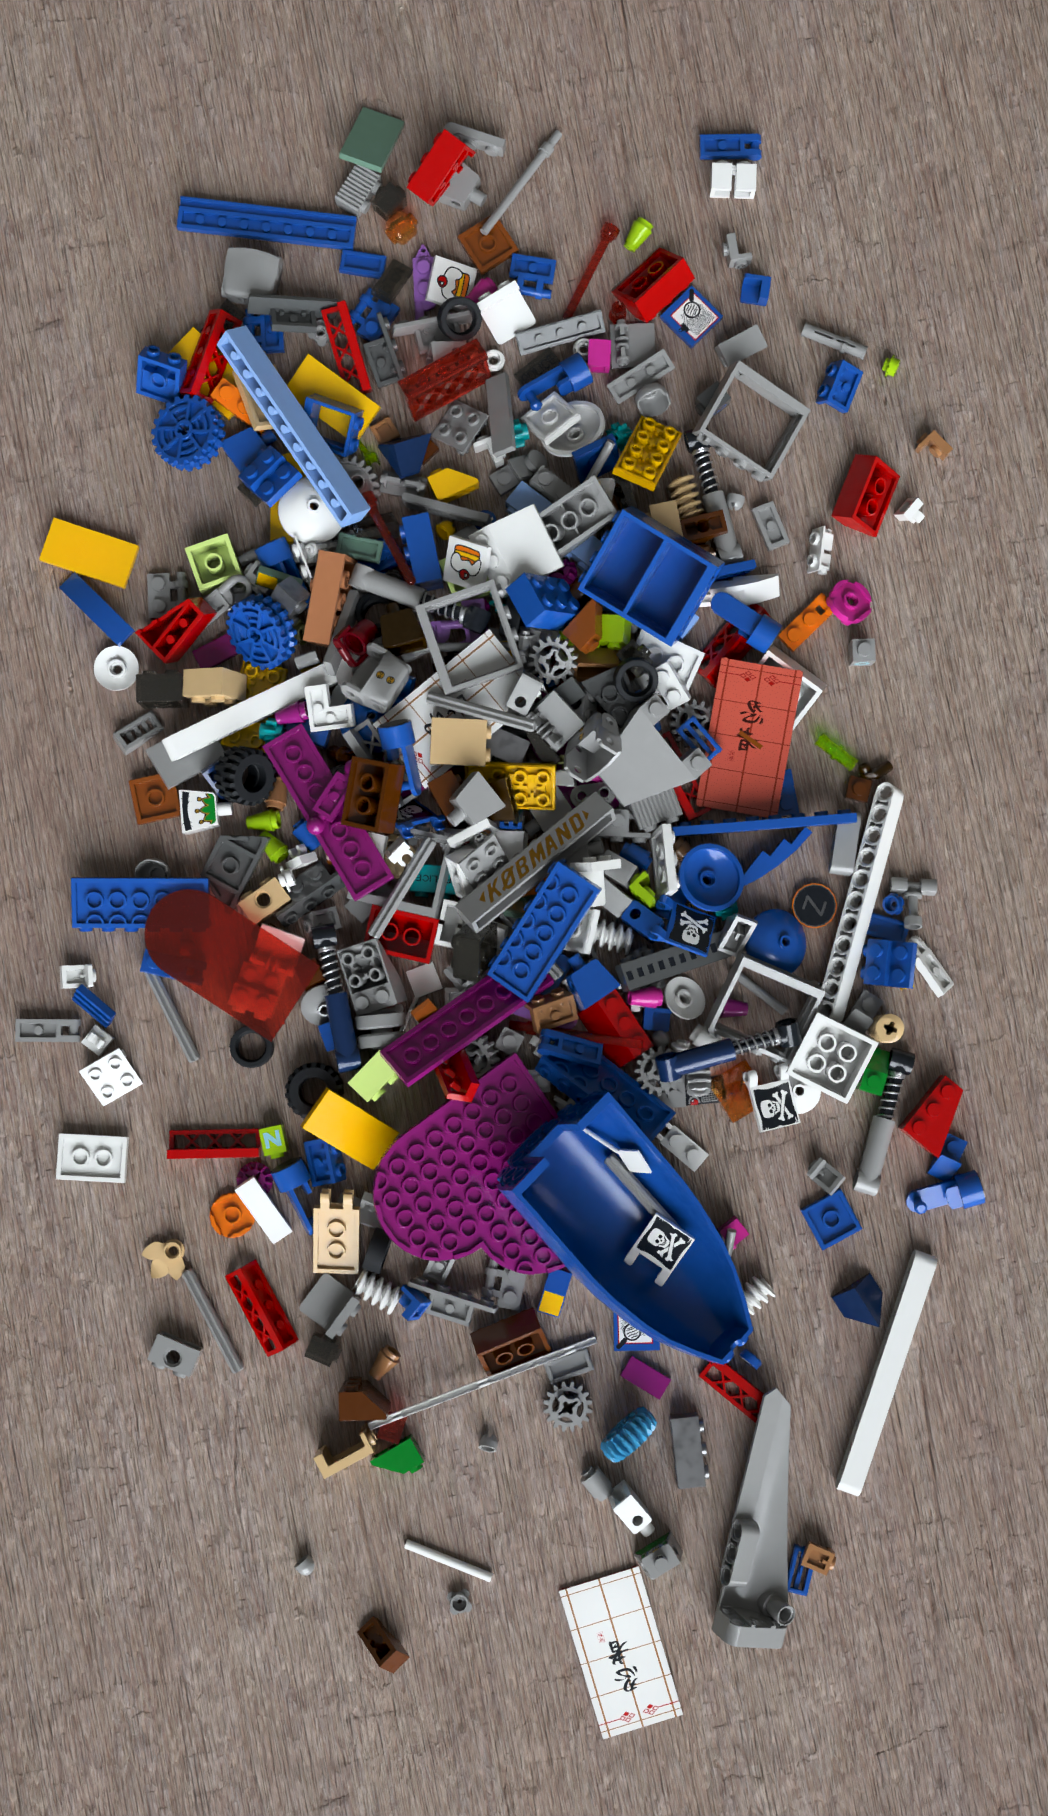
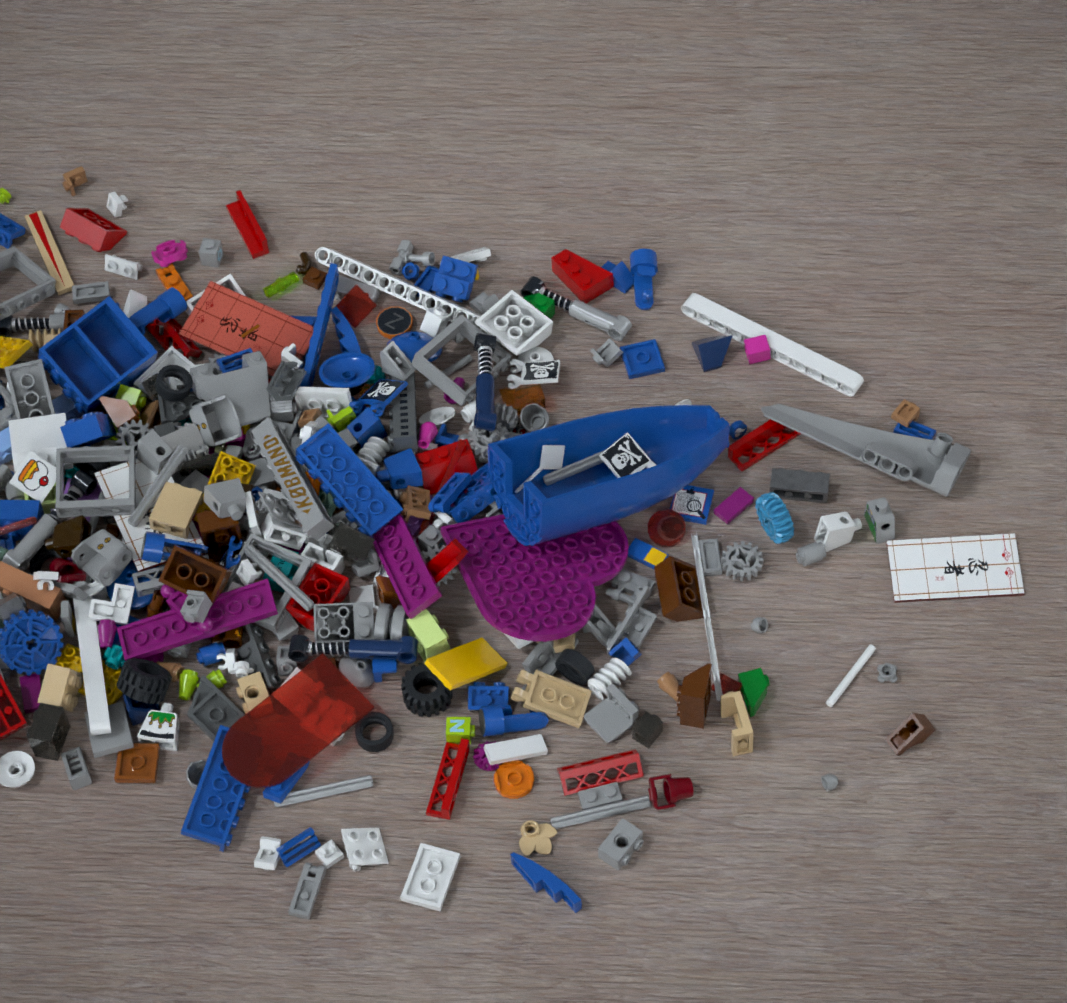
camera: 70 degrees left, 30 degrees down
tan piece [868,1014,904,1043] -> none
none -> tan tile [24,210,74,296]
none -> white tile [33,571,58,590]
none -> light grey brick [180,590,212,623]
none -> red fence [226,190,269,259]
none -> dark grey hinge [266,361,307,402]
none -> white bracket [281,343,303,369]
none -> medium nougat tile [297,408,322,428]
none -> clear red piece [335,284,377,328]
none -> white brick [420,307,450,337]
none -> blue slope [510,852,582,913]
none -> light grey hair [520,403,550,432]
none -> light grey plate [578,782,623,810]
none -> clear red tile [648,509,686,547]
none -> dark red piece [648,774,694,810]
none -> dark pink panel [744,335,771,365]

